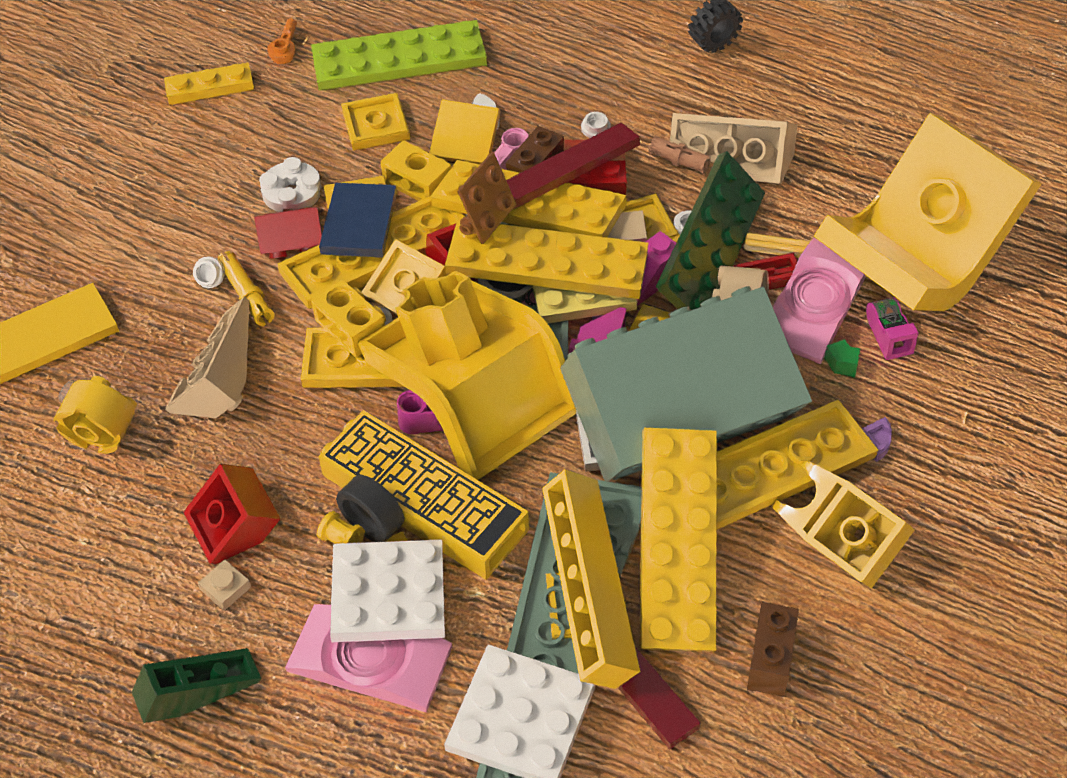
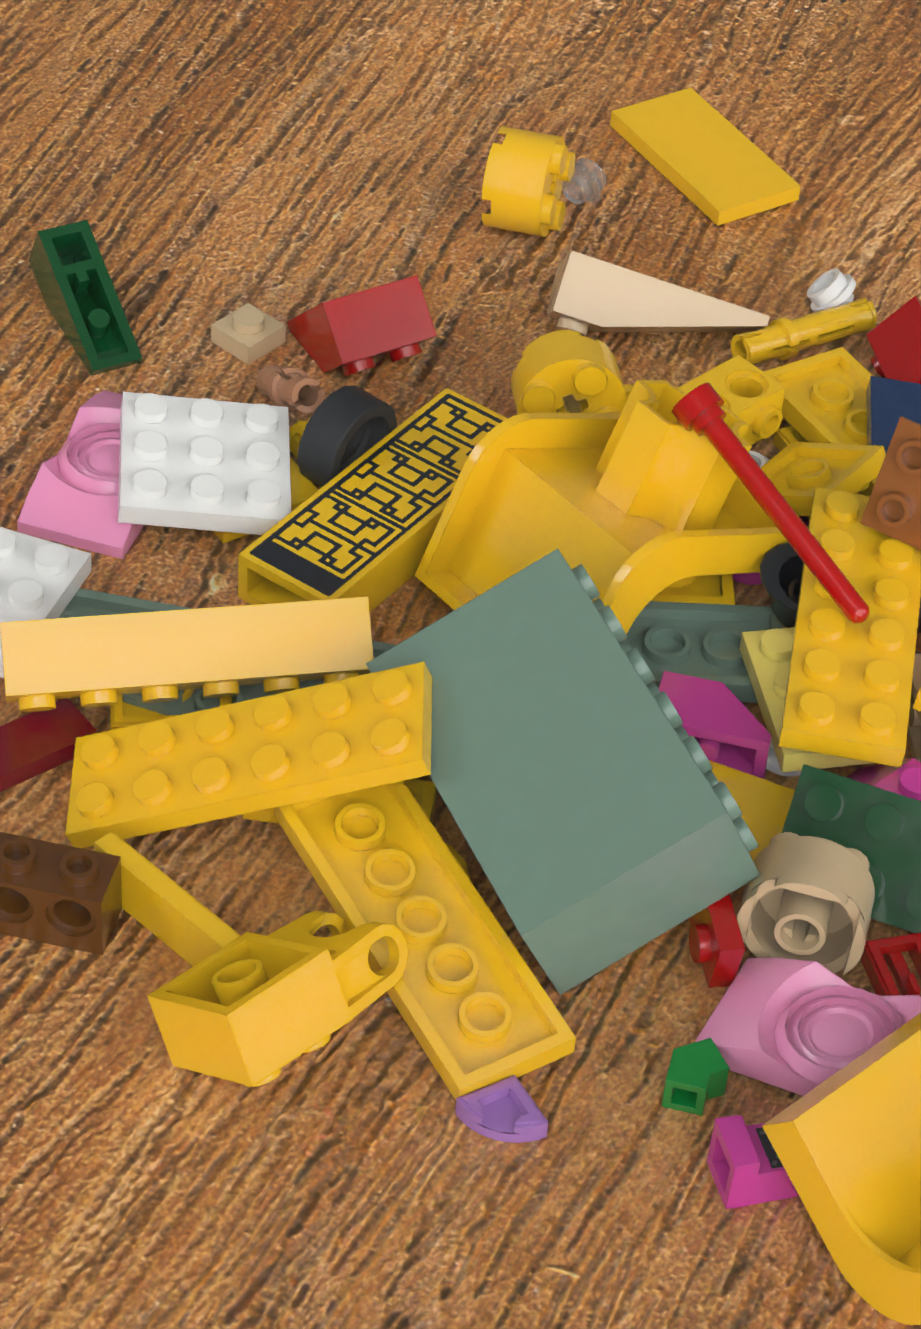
camera: 85 degrees right, 10 degrees down
none -> yellow tile [94,832,241,966]
none -> nougat pin [256,364,325,413]
none -> yellow brick [511,330,627,415]
none -> red piece [672,382,870,623]

